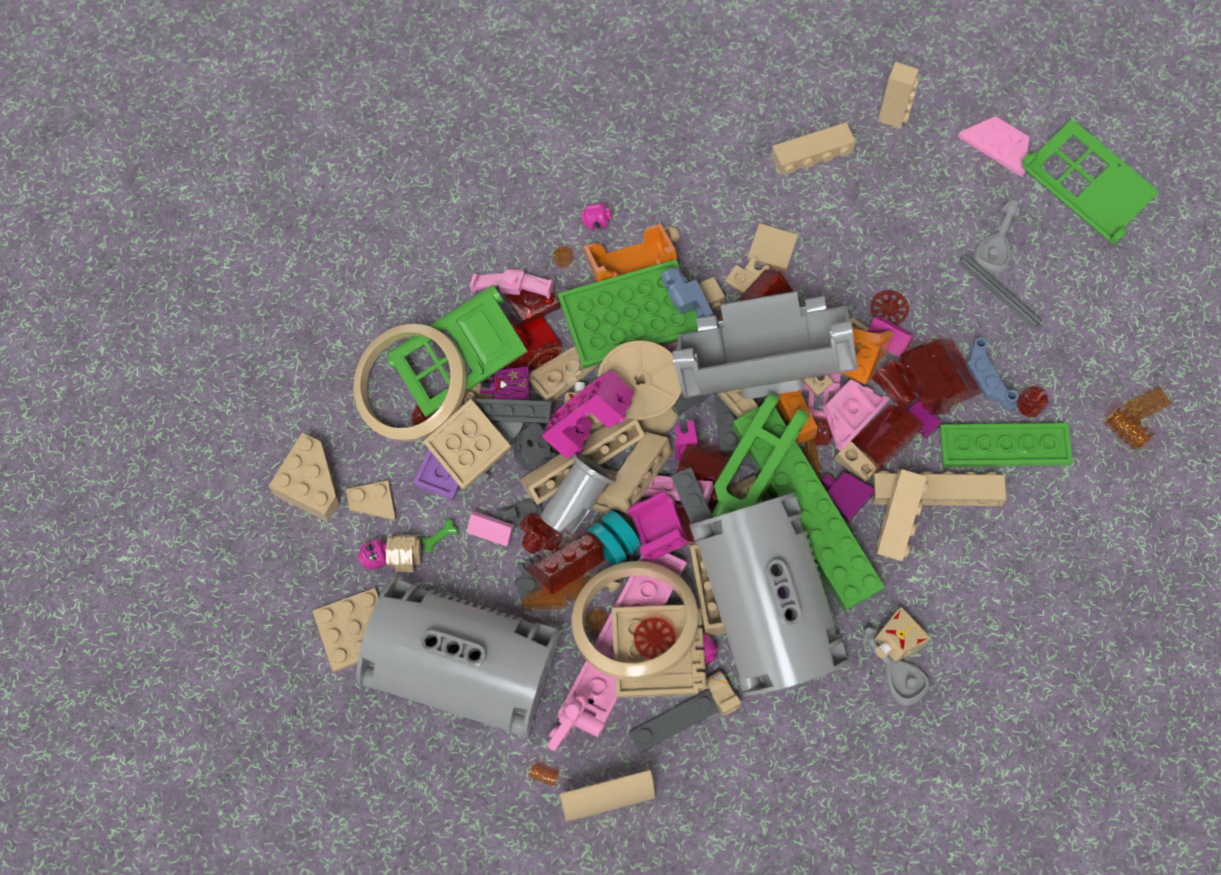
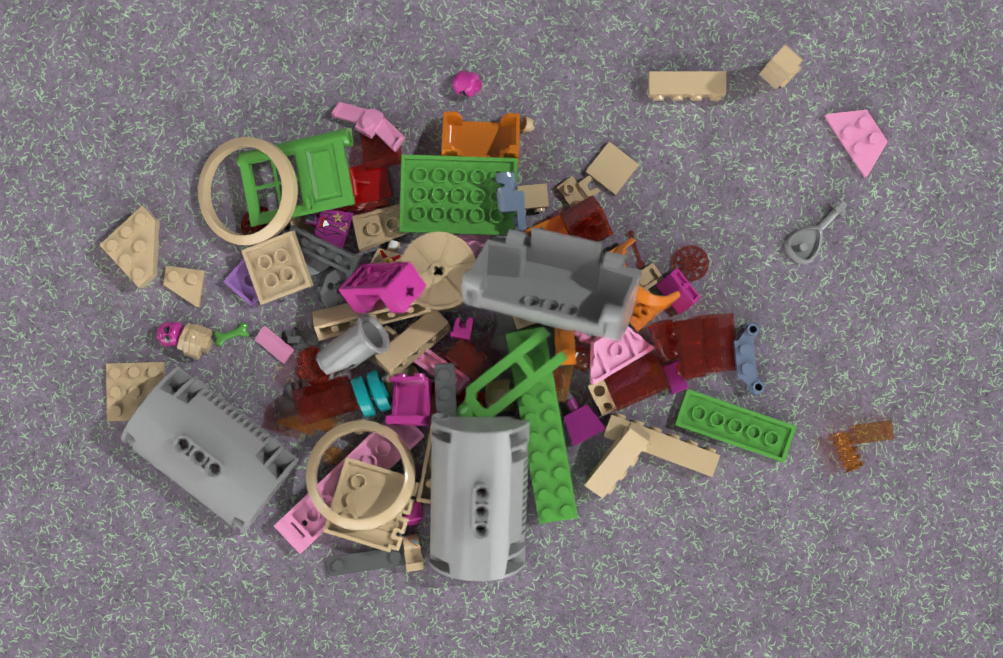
camera: 20 degrees right, 20 degrees up
clear orange pin [528,764,559,787] -> none
bright pink hinge [547,694,588,751] -> none
clear orange tile [553,247,573,268] -> none
tan slope [560,770,655,822] -> none
clear red wheel [633,617,676,660] -> none
light grey piece [861,627,930,706] -> none
tan torso [875,607,931,662] -> none
dark grey axle [959,255,1042,328] -> none
clear red head [1016,386,1049,418] -> none
bright green door [1021,119,1159,246] -> none

